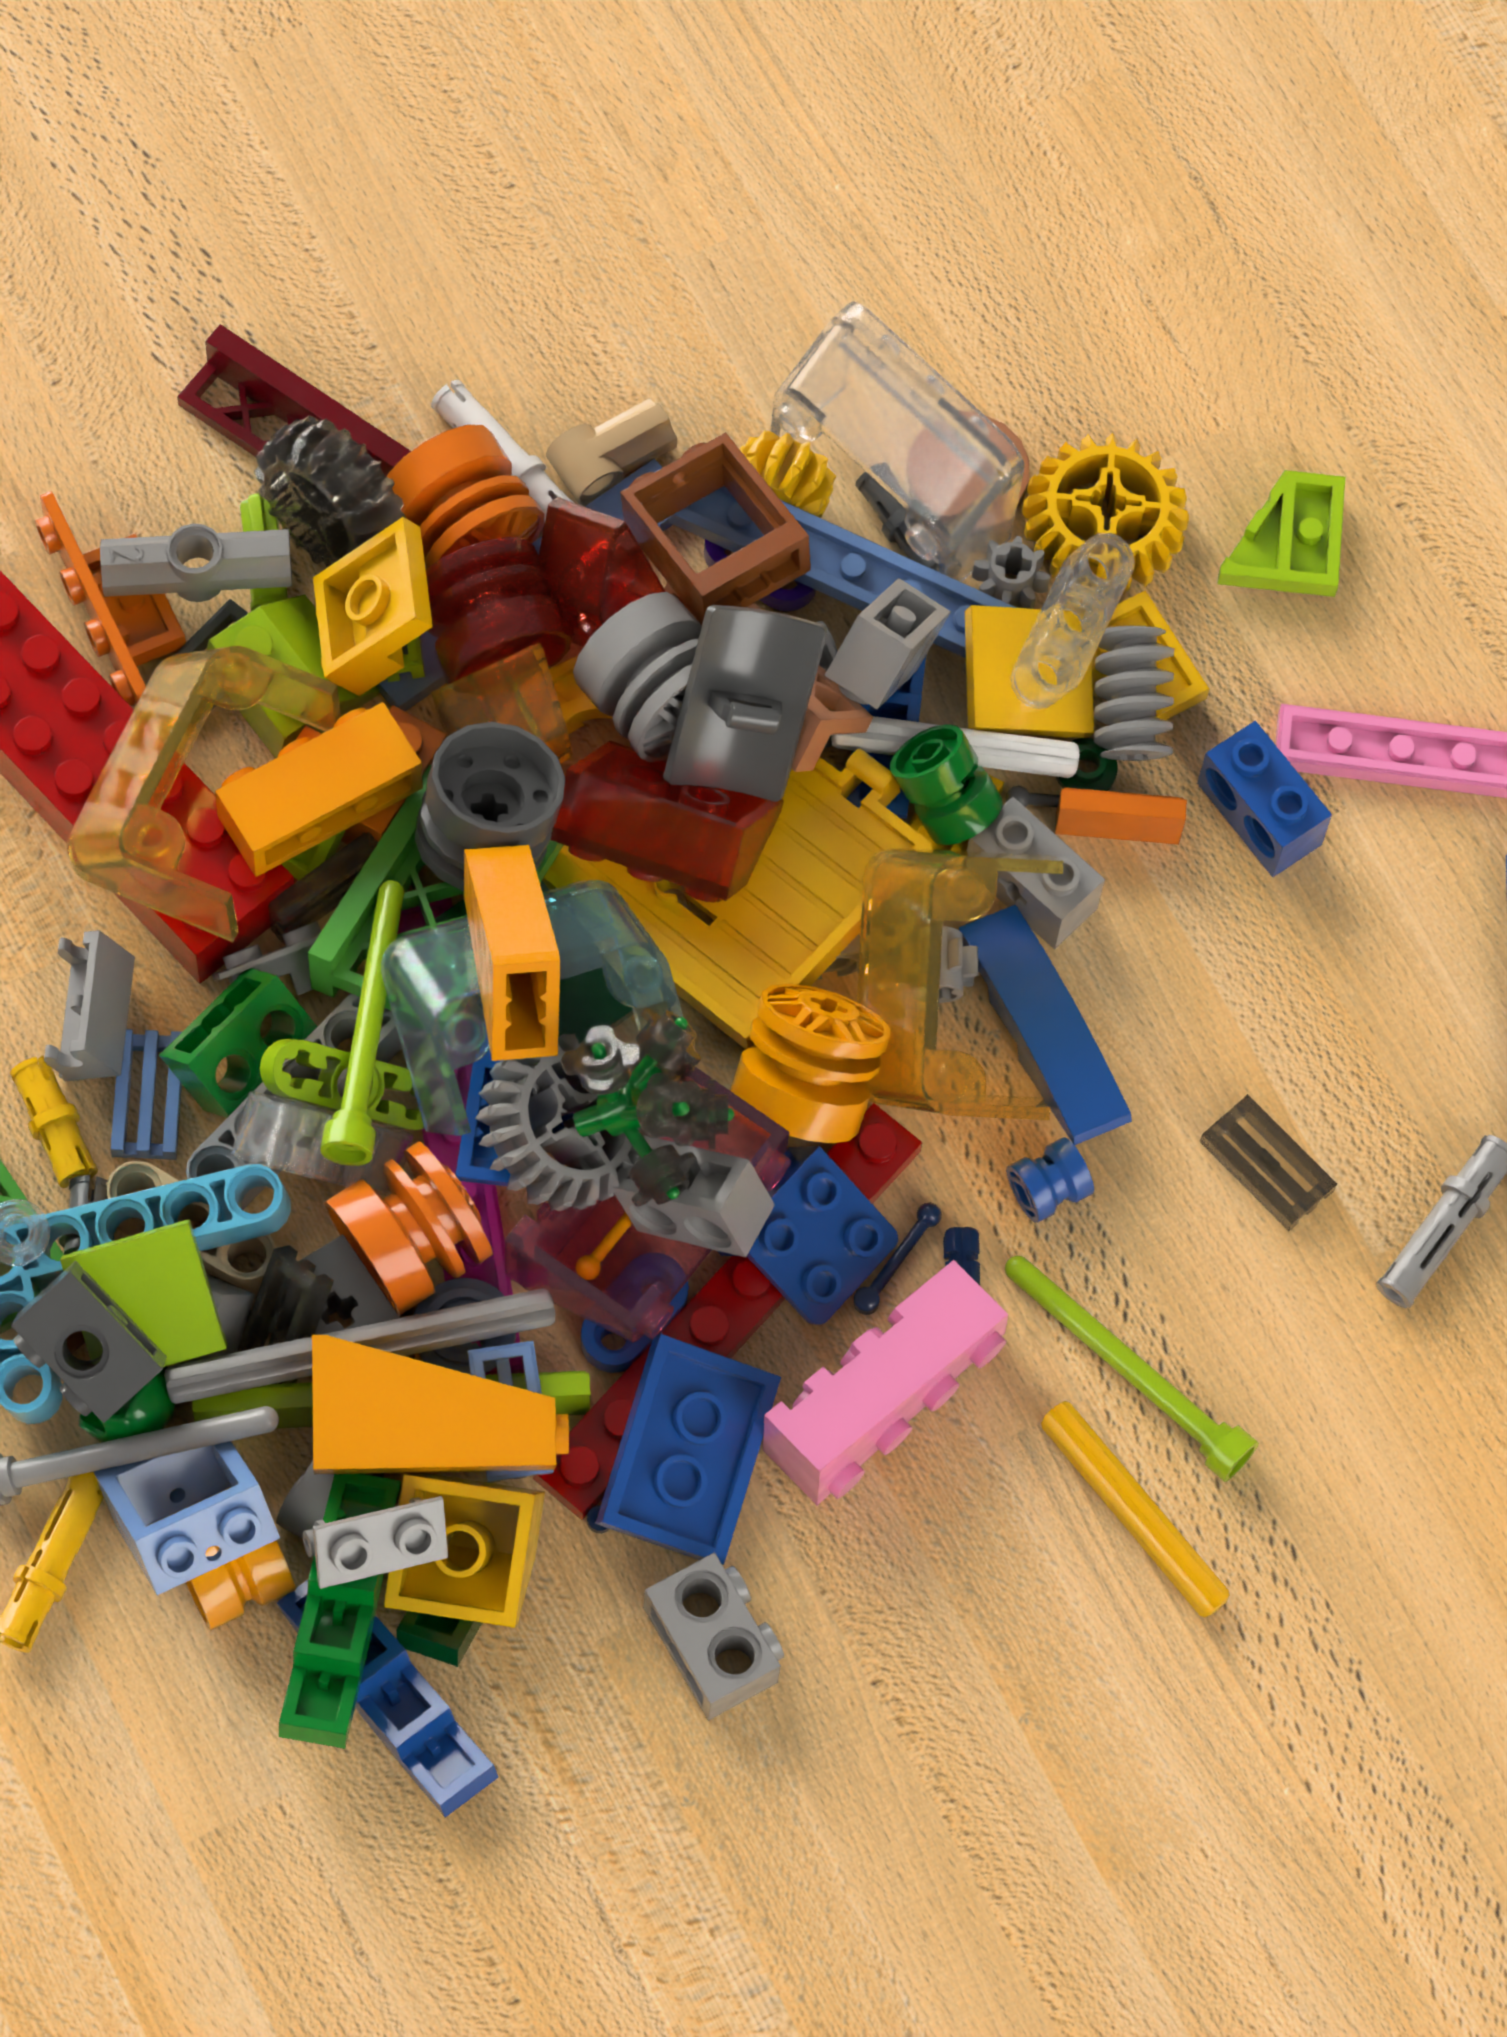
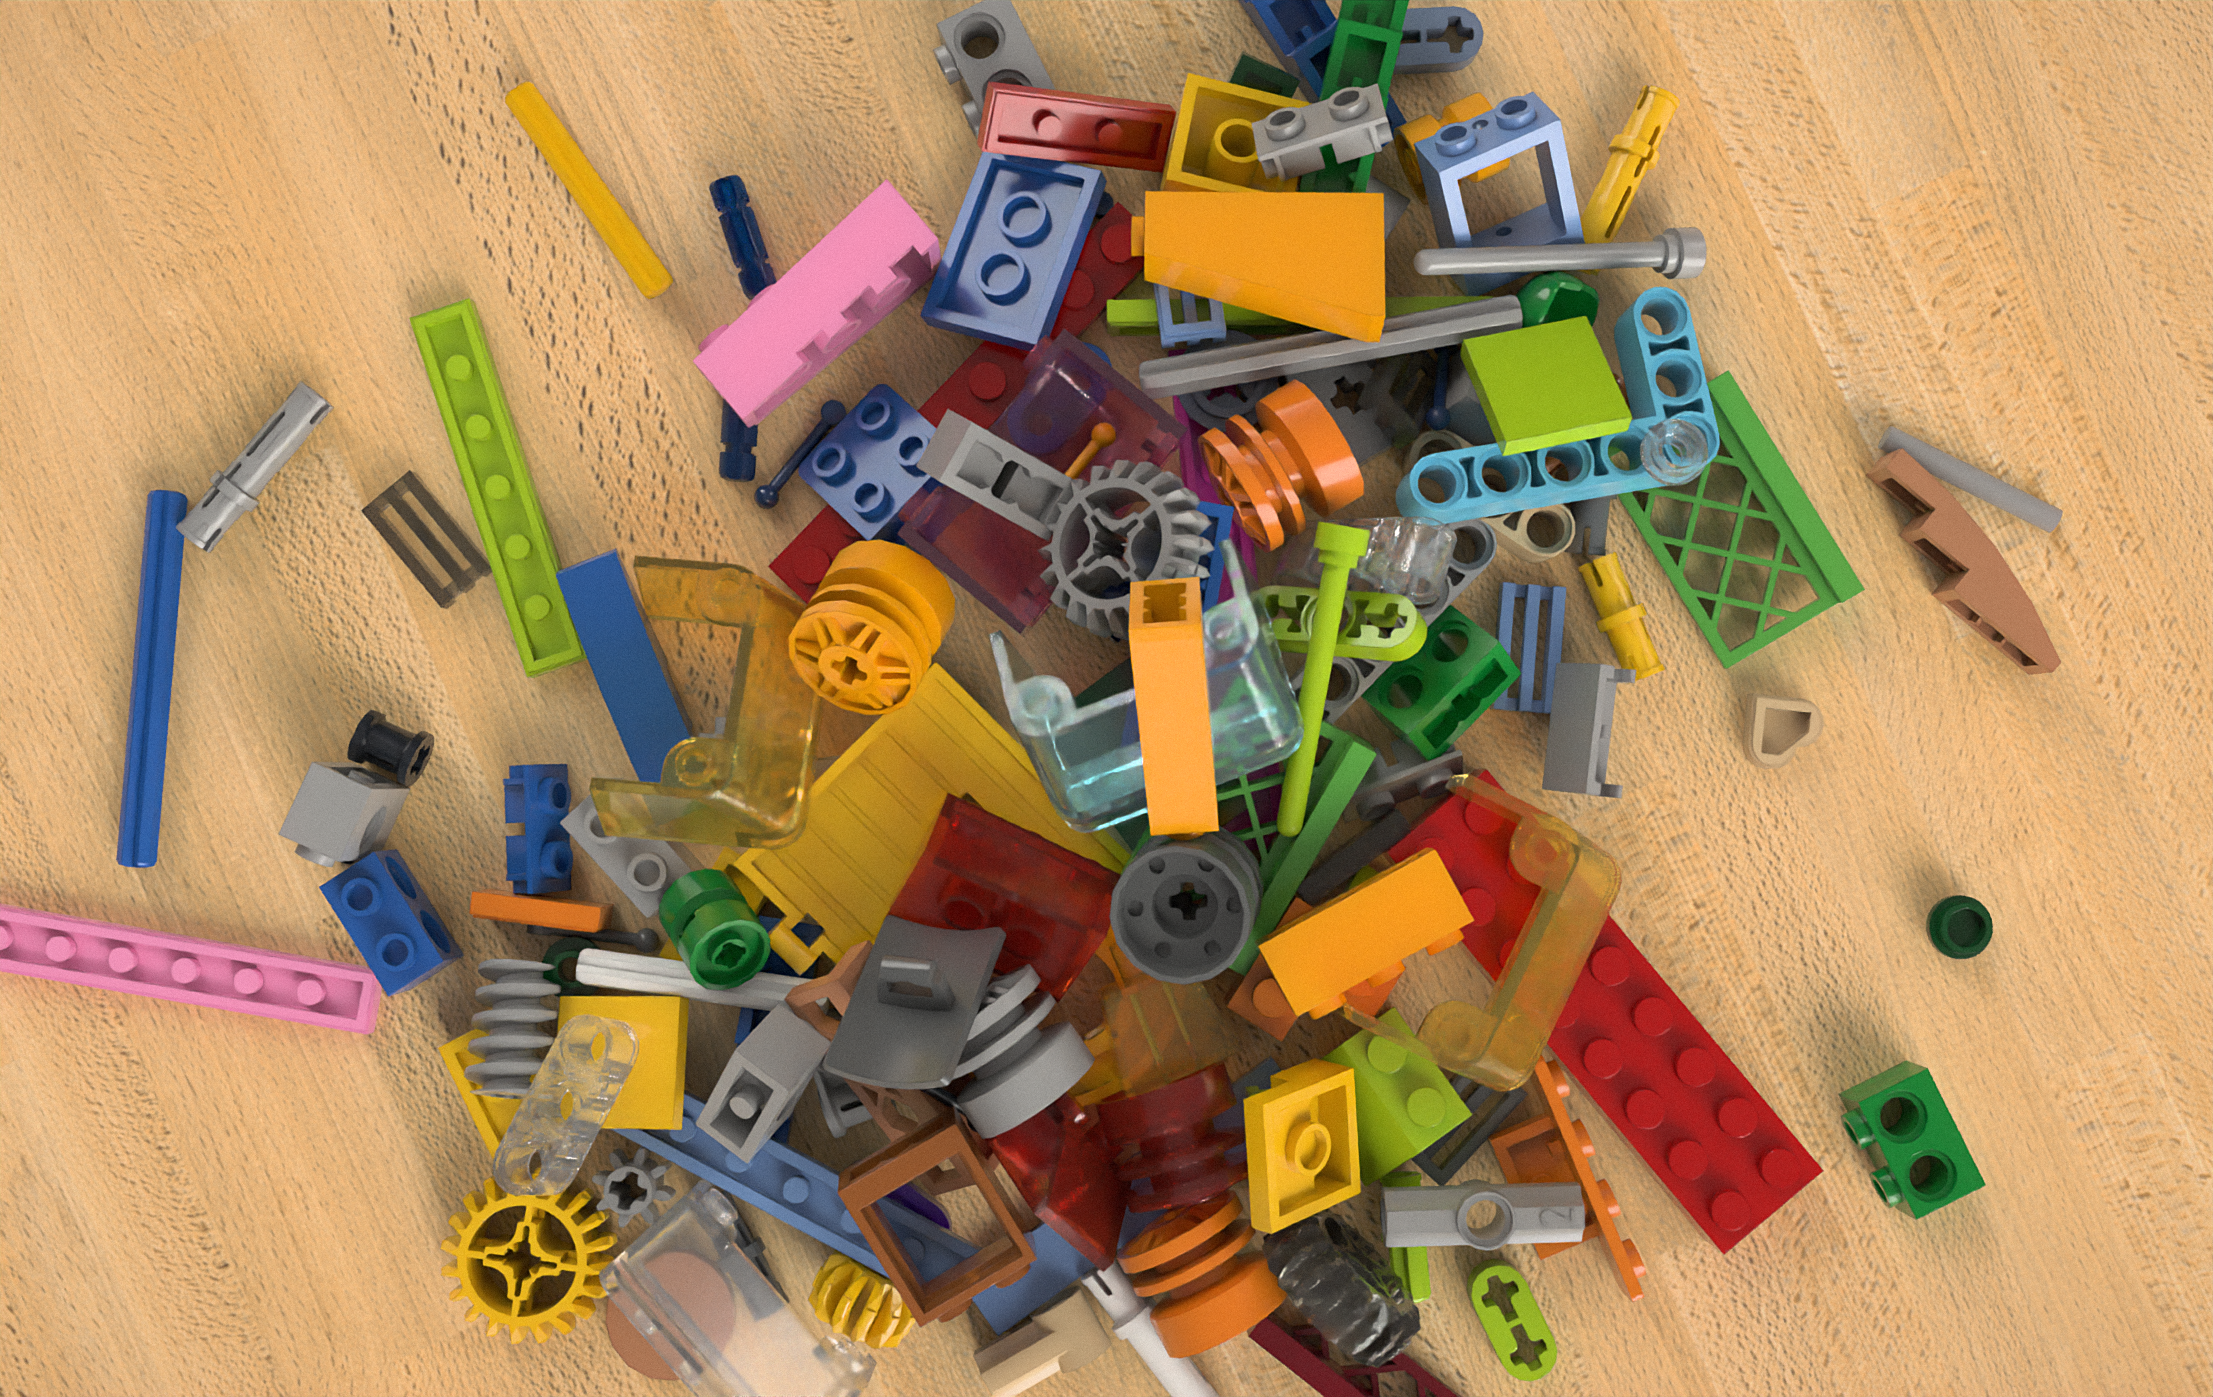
camera: 170 degrees left, 20 degrees up
dark grey brick [11,1260,167,1423] -> none
clear smoke plant [561,1007,735,1206] -> none
lime piece [1005,1256,1259,1482] -> none
blue wheel [1006,1137,1094,1223] -> none
lime wing [1217,470,1346,597] -> none
none -> light grey brick [279,762,411,867]
none -> black bush [347,710,434,787]
none -> lime tile [409,298,588,678]
none -> blue hinge [503,764,573,894]
none -> clear blue axle [709,175,777,300]
none -> red tile [977,81,1176,173]
none -> sand blue beam [1393,6,1484,75]
none -> dark blue hinge [1425,344,1458,431]
none -> lime beam [1466,1259,1557,1381]

